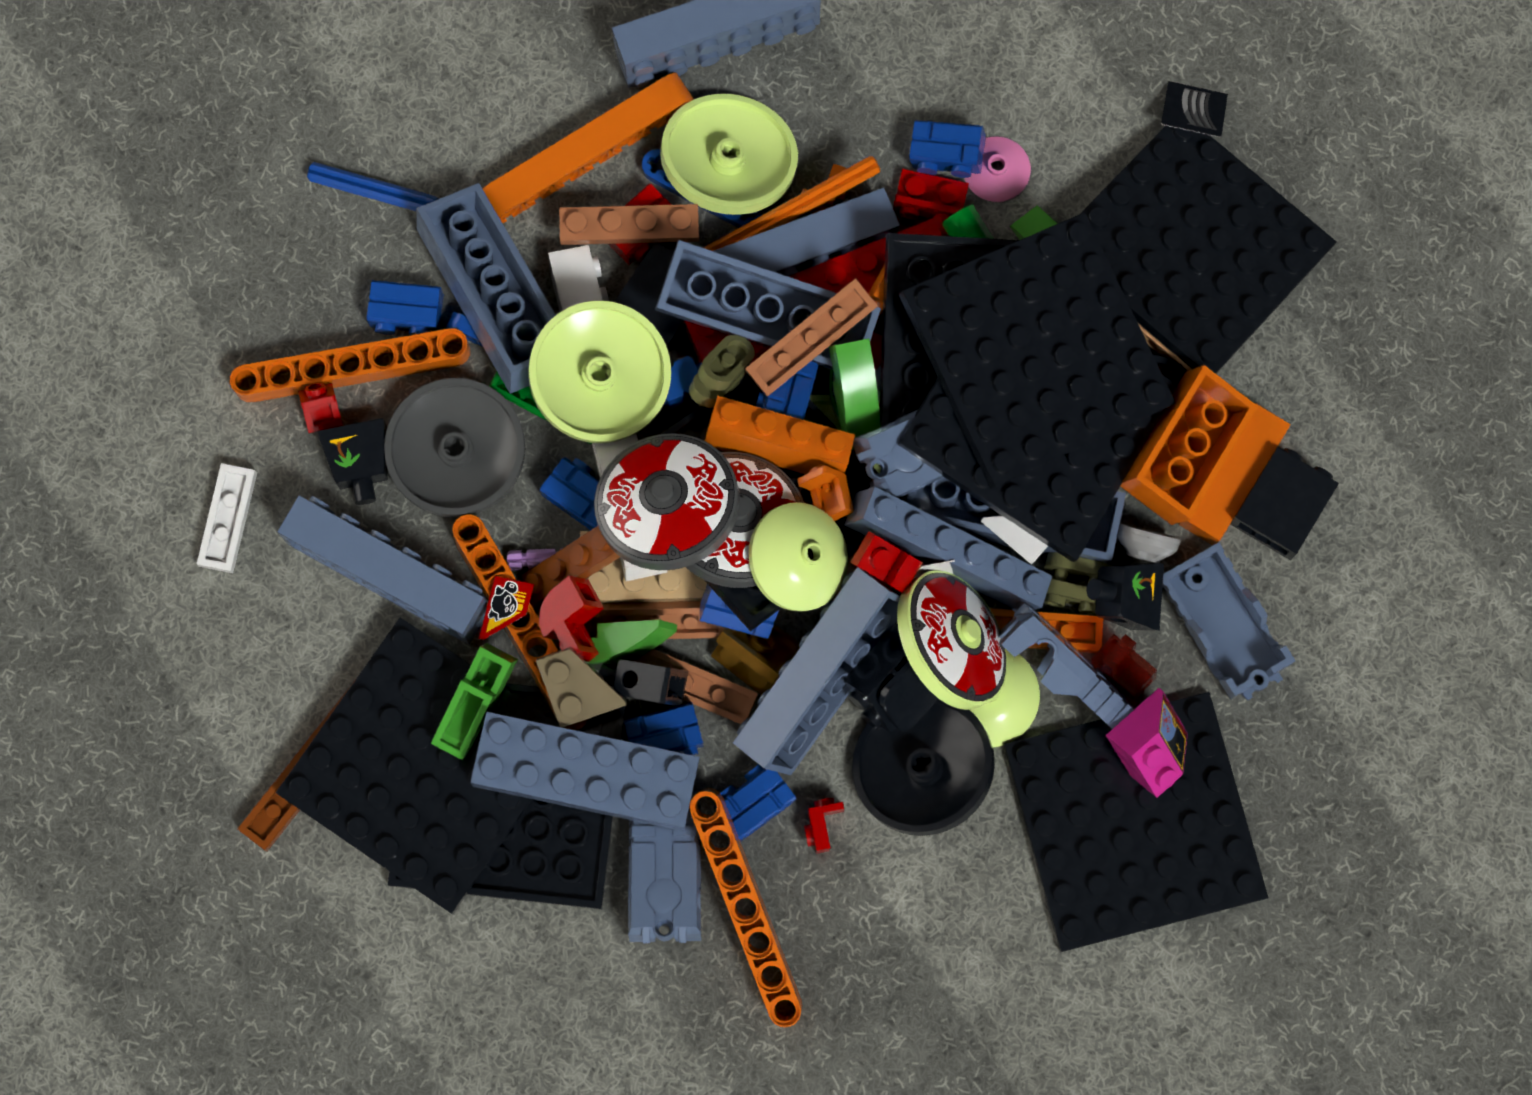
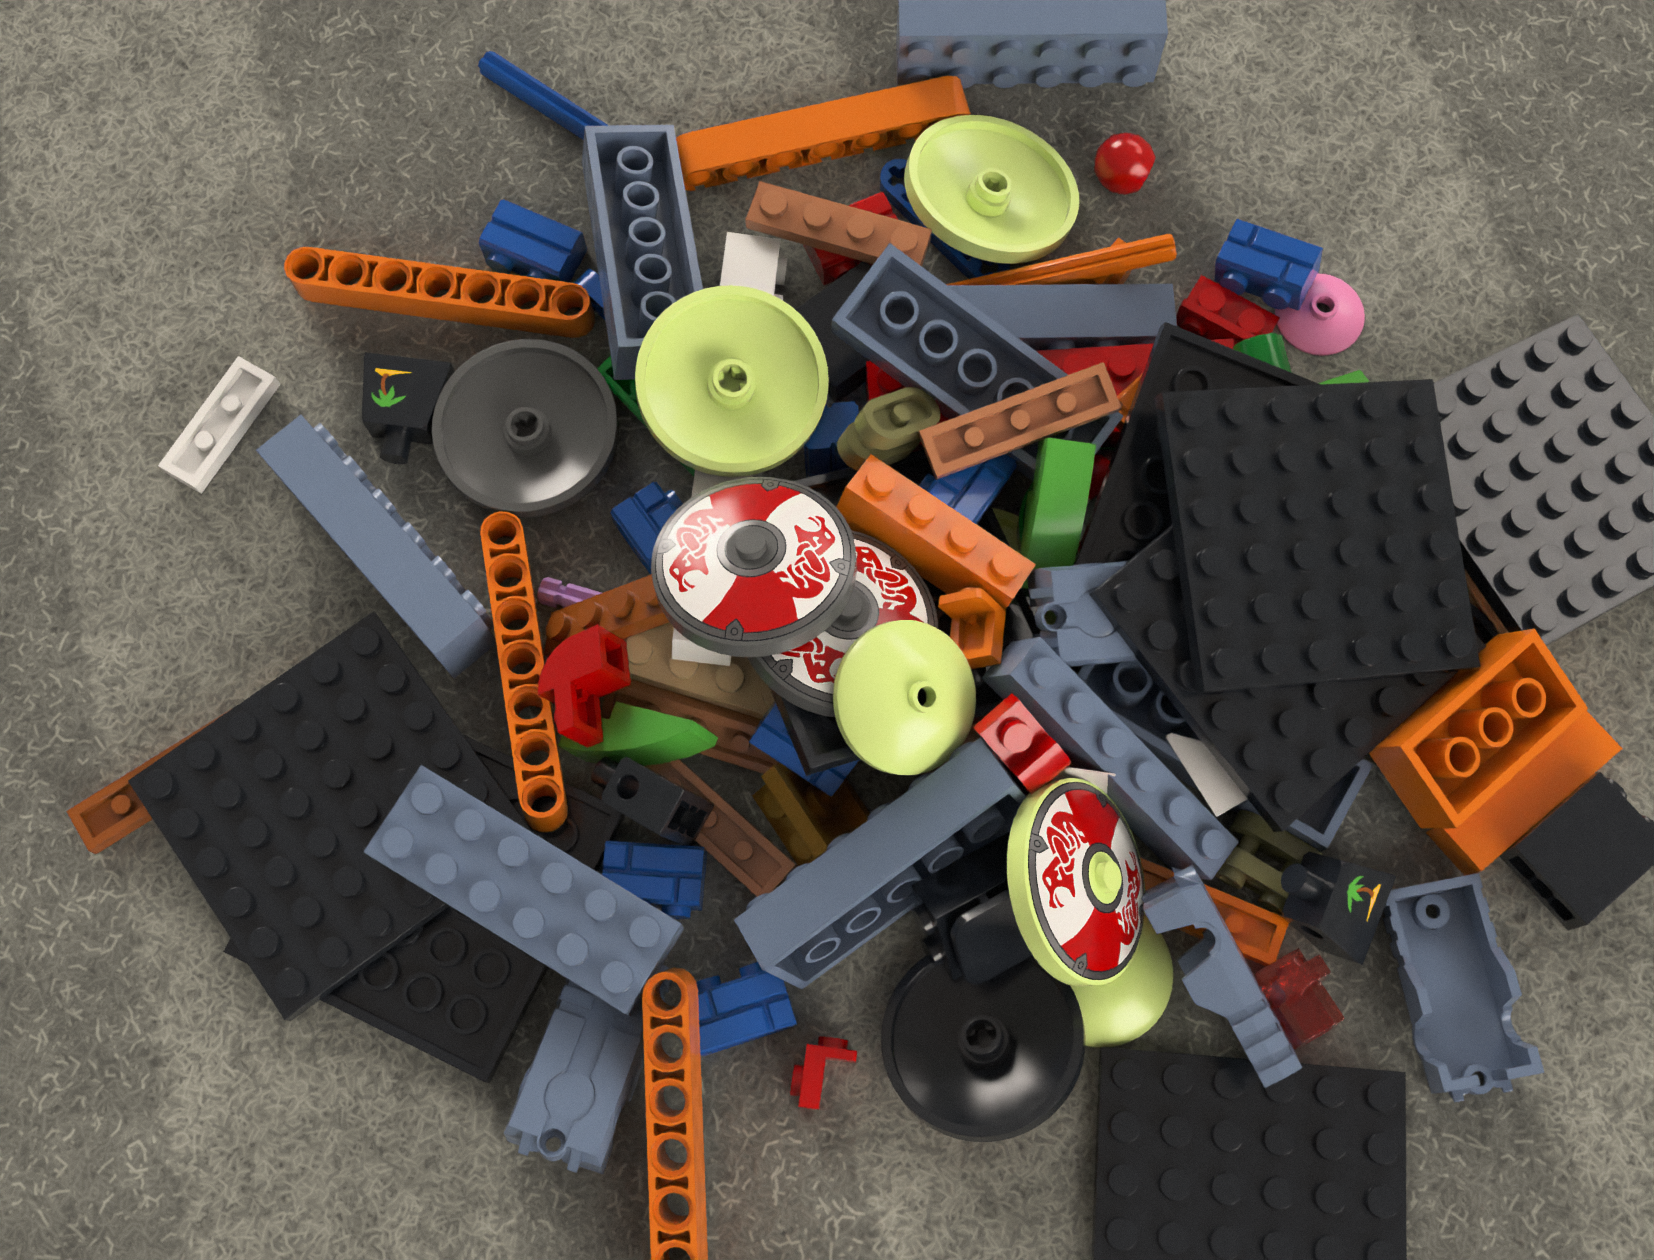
camera: 20 degrees right, 5 degrees down
red bracket [298,382,343,433] -> none
bright green slope [431,643,518,760] -> none
sticker [479,576,534,640] -> none
dark tan wing [536,647,627,728] -> none
dark pink slope [1106,688,1188,798] -> none
light grey piece [1117,523,1181,563] -> none
black sticker [1161,81,1228,137] -> none
none -> red piece [1094,132,1156,195]

